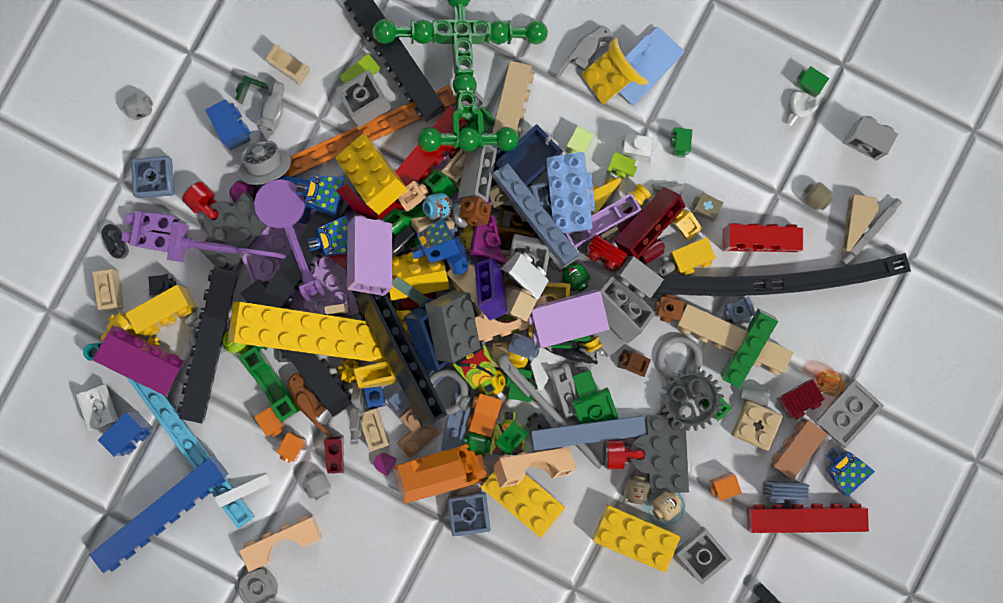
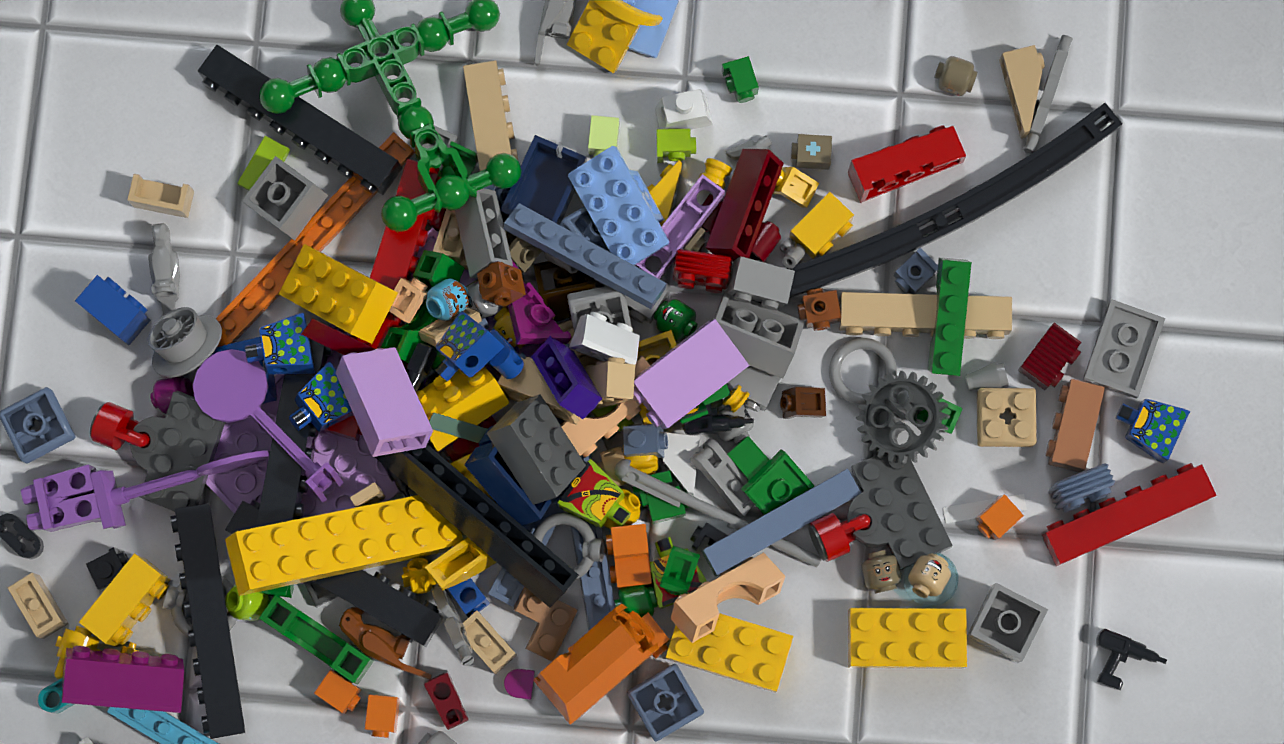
camera: 20 degrees left, 5 degrees down
dark green bracket [235,75,269,104] -> none
clear orange head [815,368,846,397] -> none

